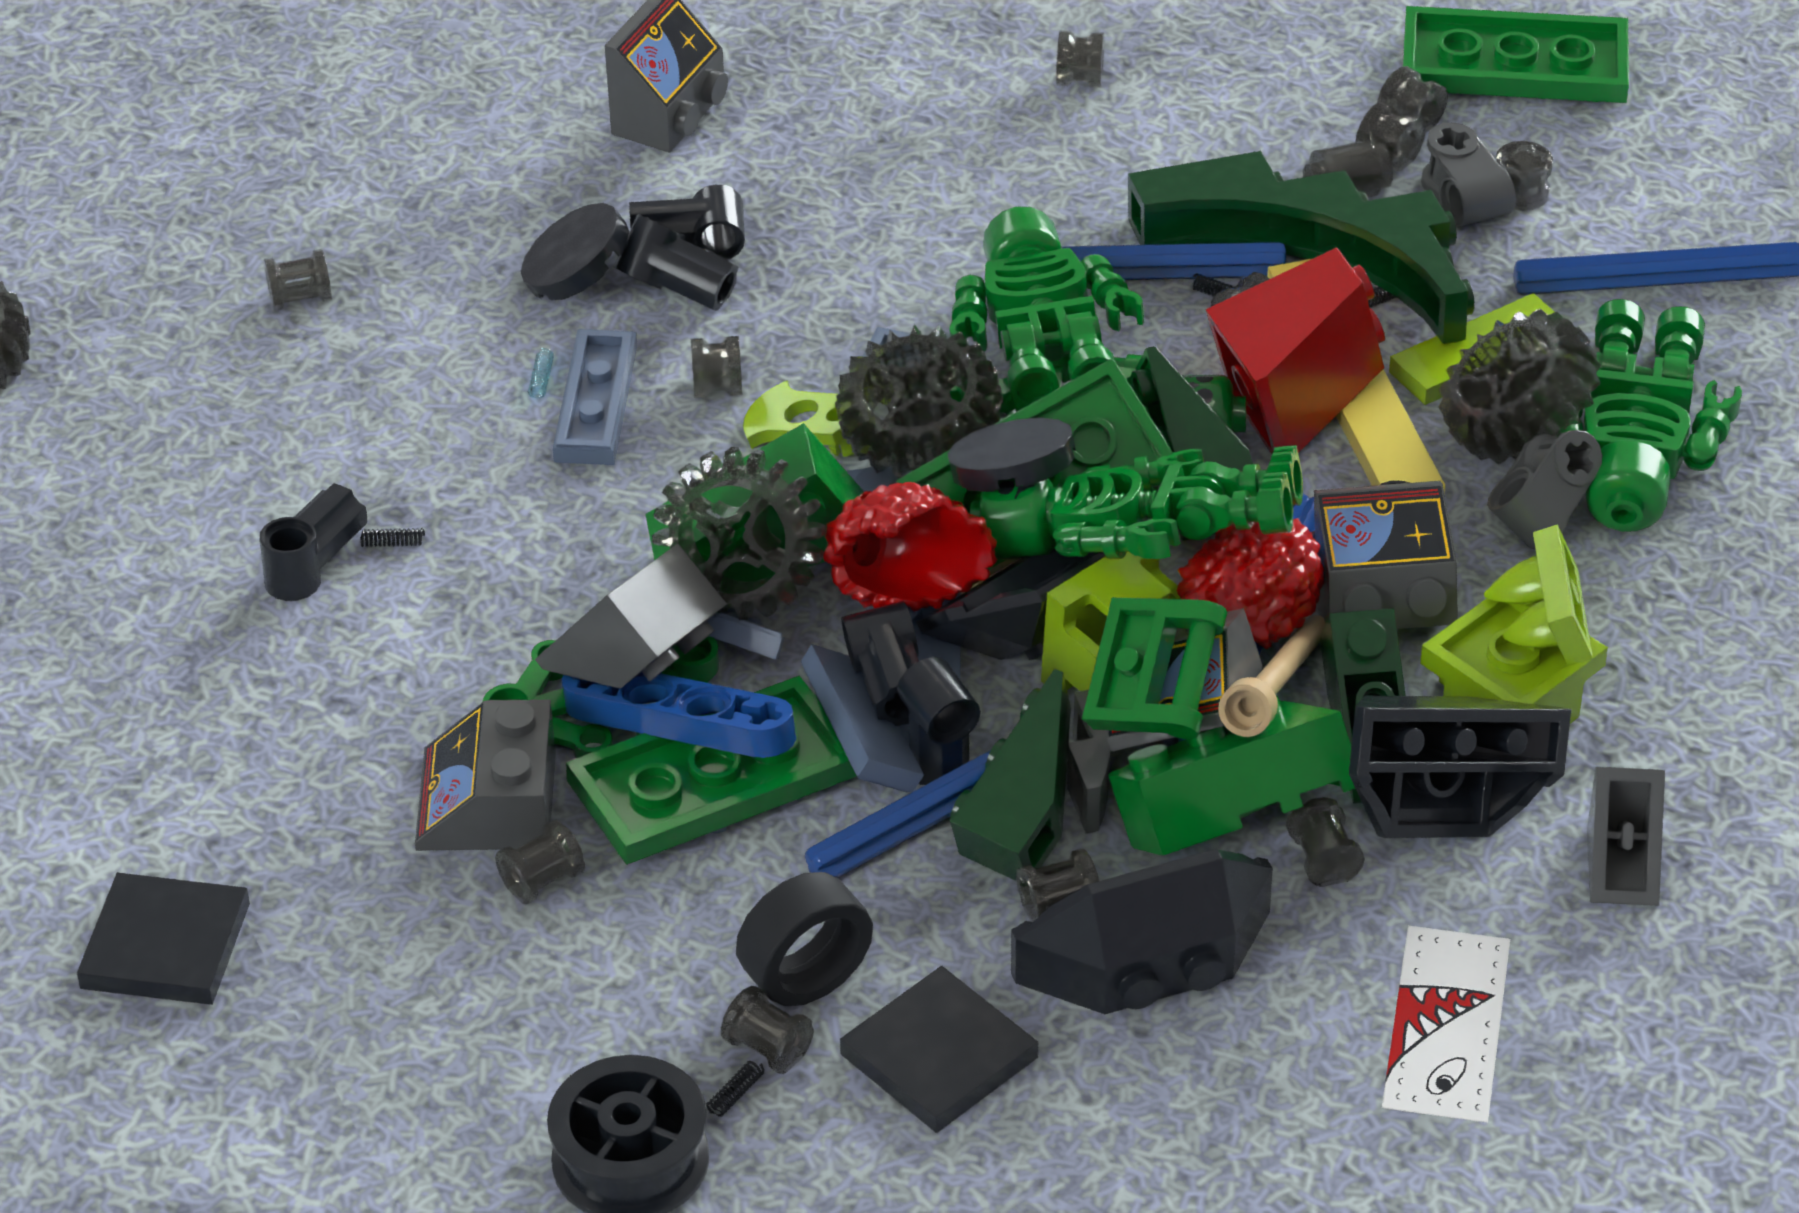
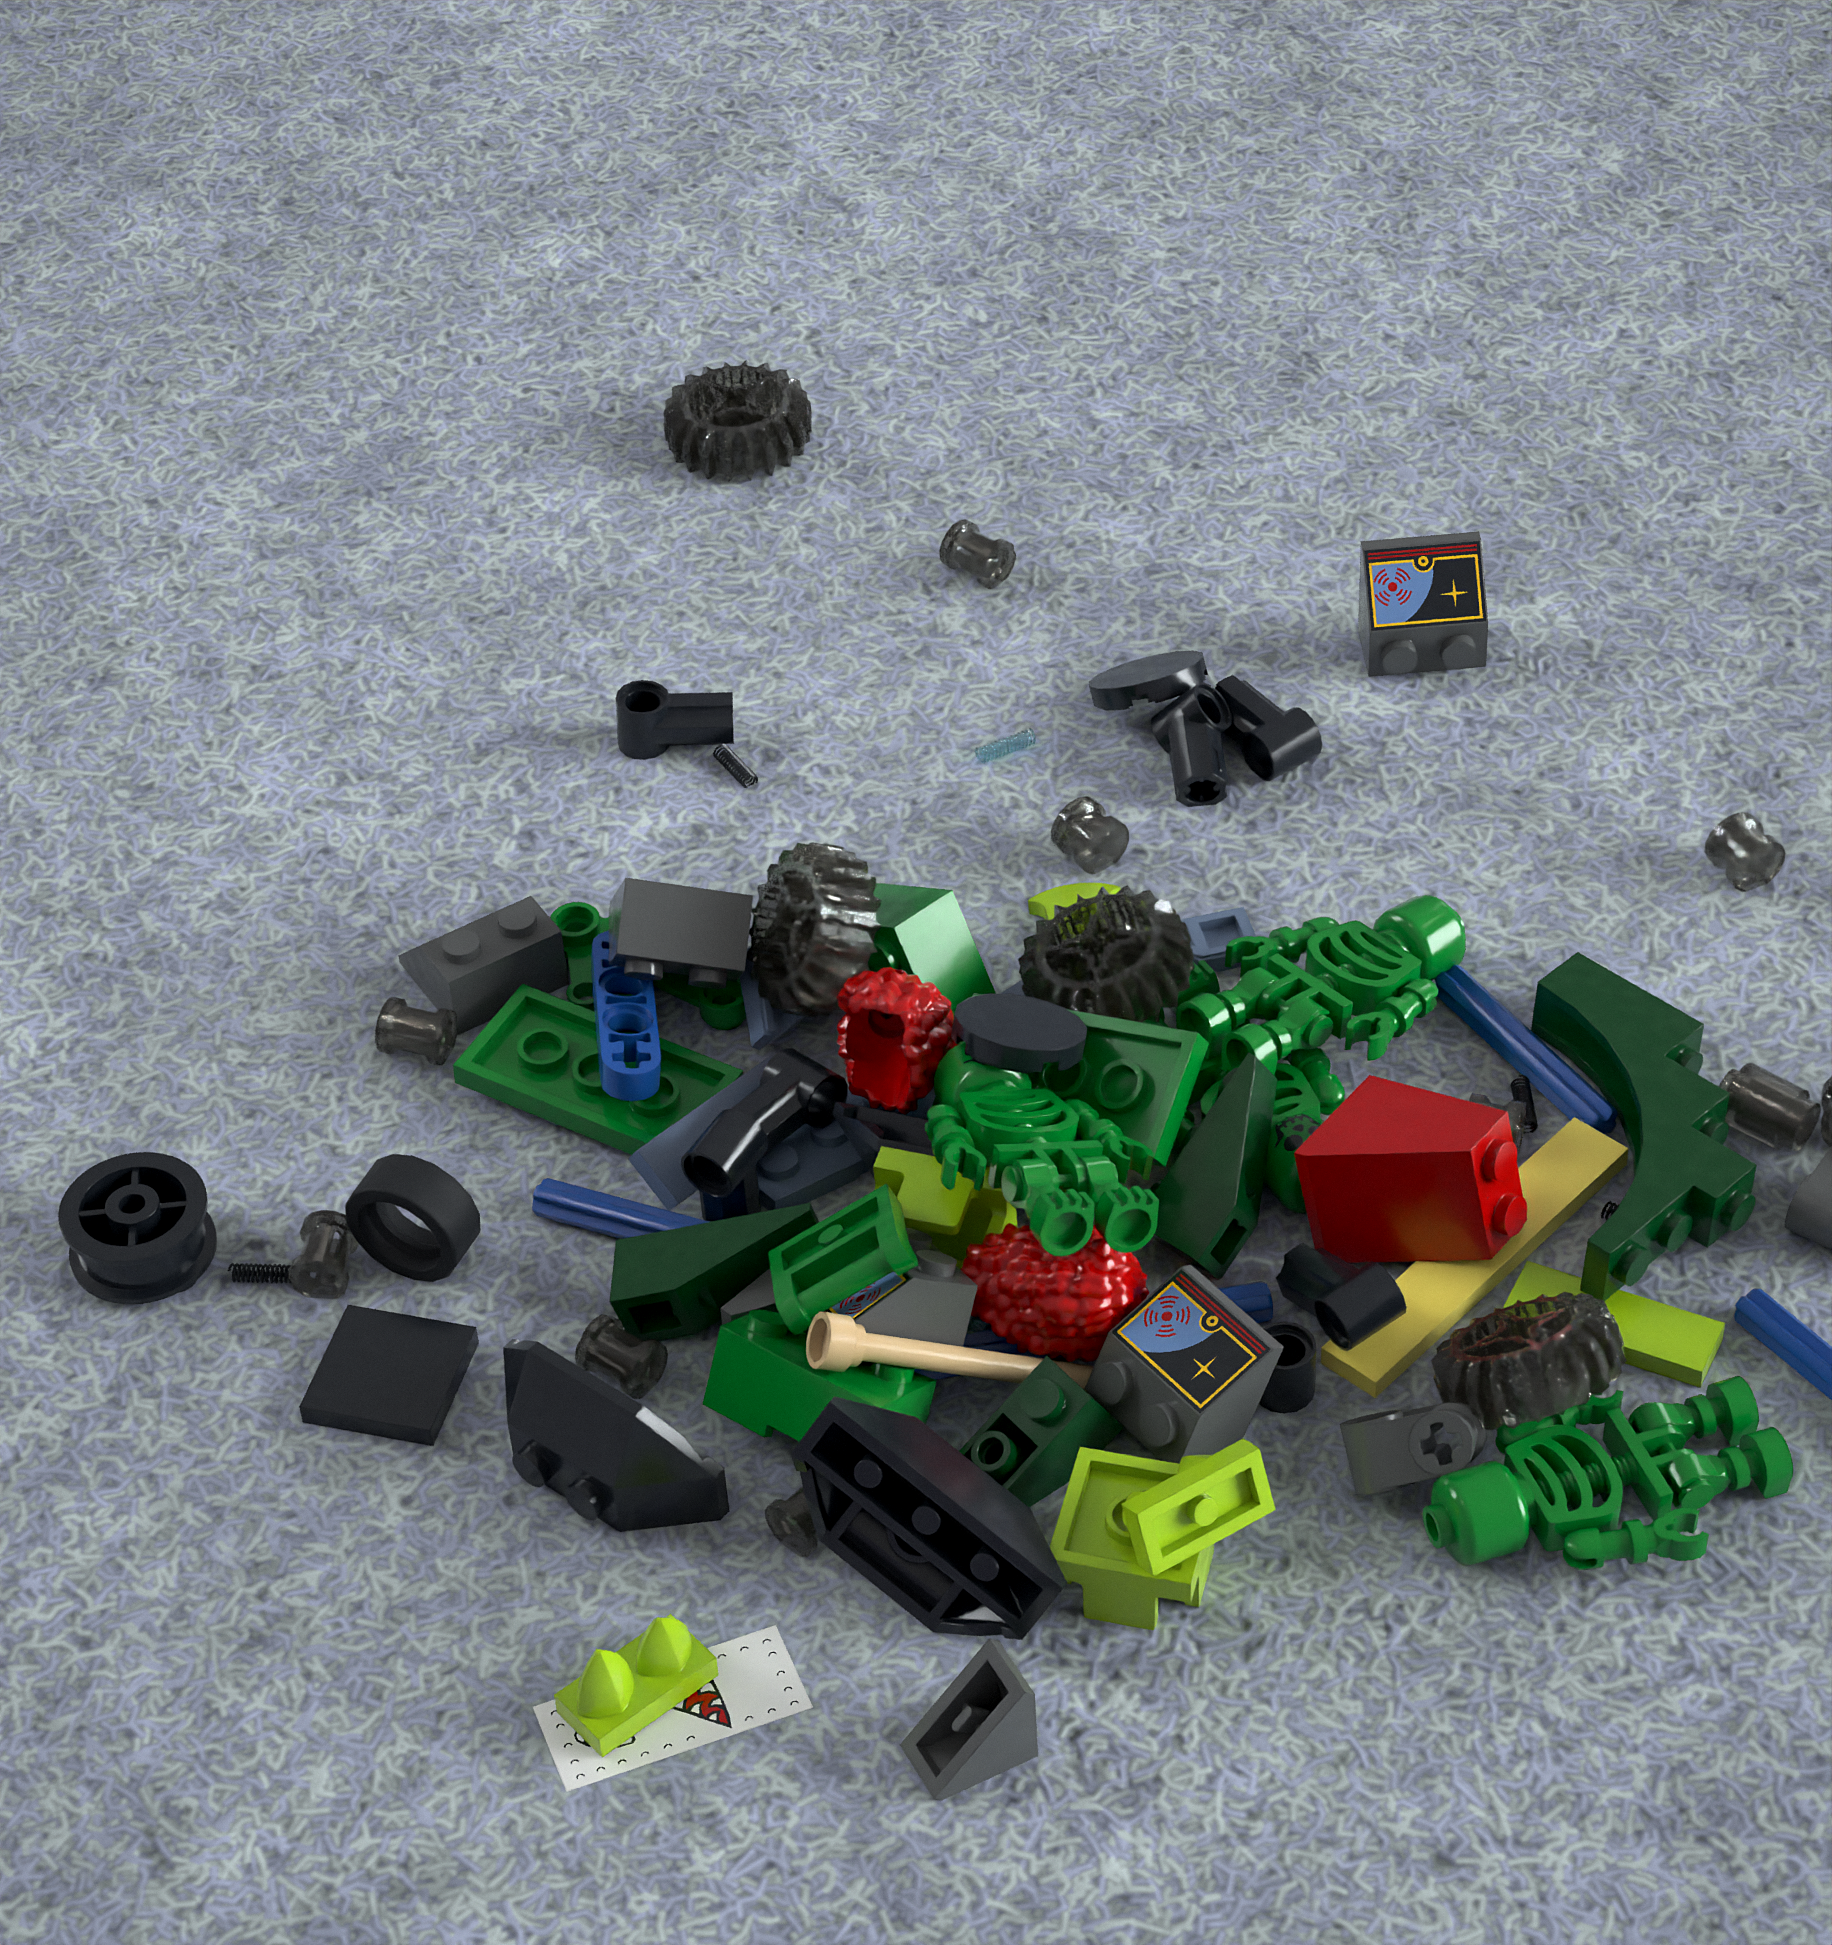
camera: 60 degrees right, 0 degrees up
black tile [77,872,250,1005] -> none
sand blue tile [553,329,637,465] -> none
none -> lime tile [554,1614,719,1757]
none -> black piece [1276,1243,1407,1351]

